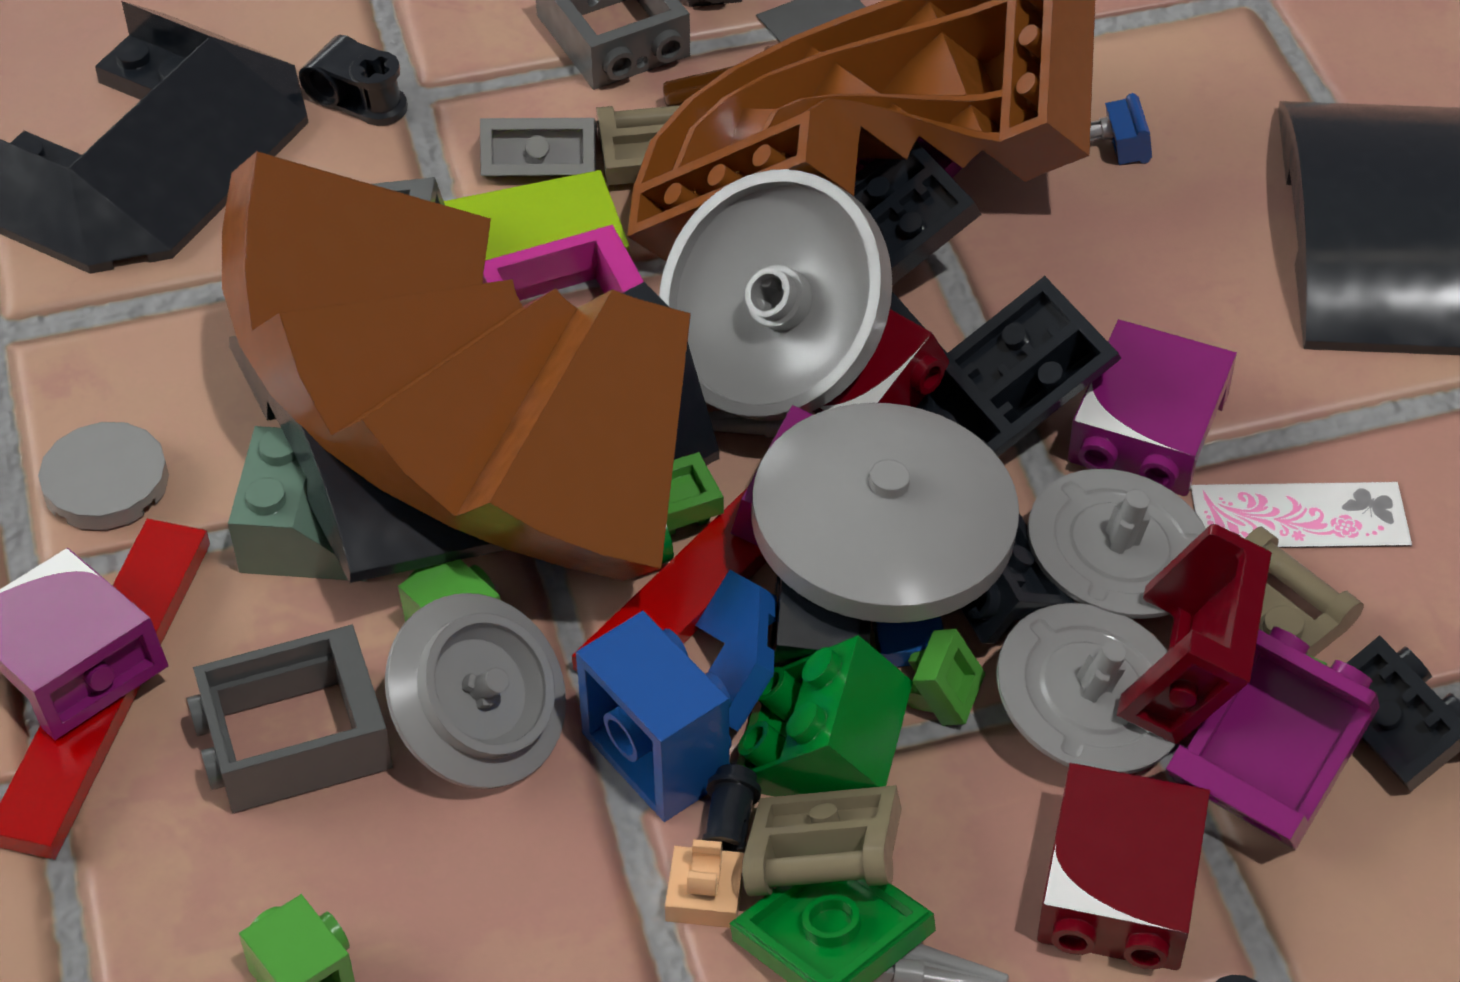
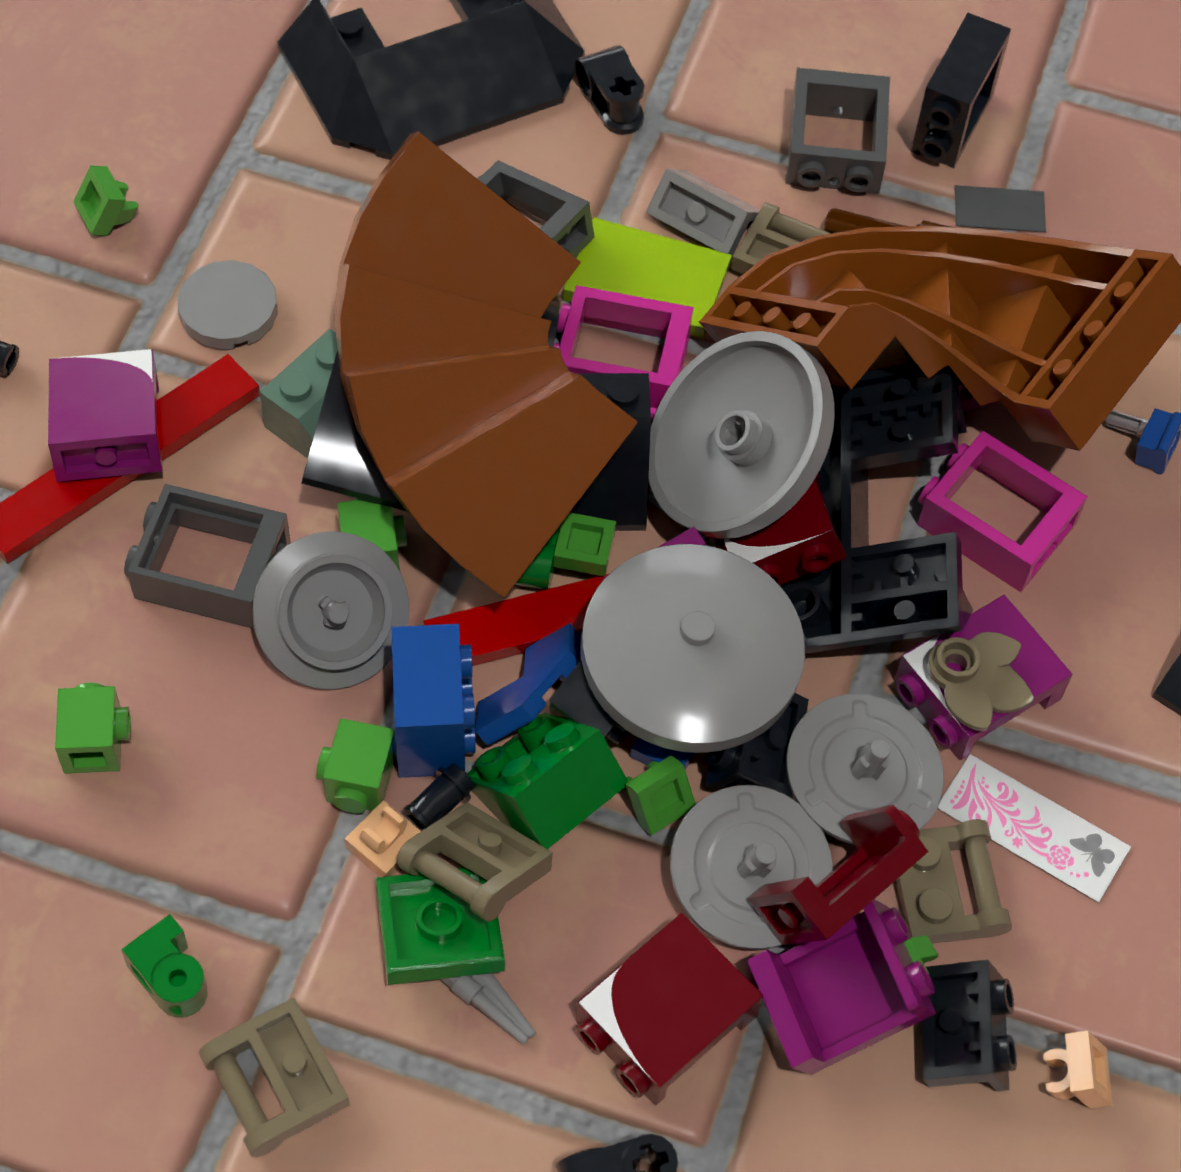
camera: 30 degrees right, 10 degrees up
none -> bright green brick [316,718,397,813]
none -> dark pink window [917,431,1088,592]
none -> dark tan plate [927,632,1034,731]

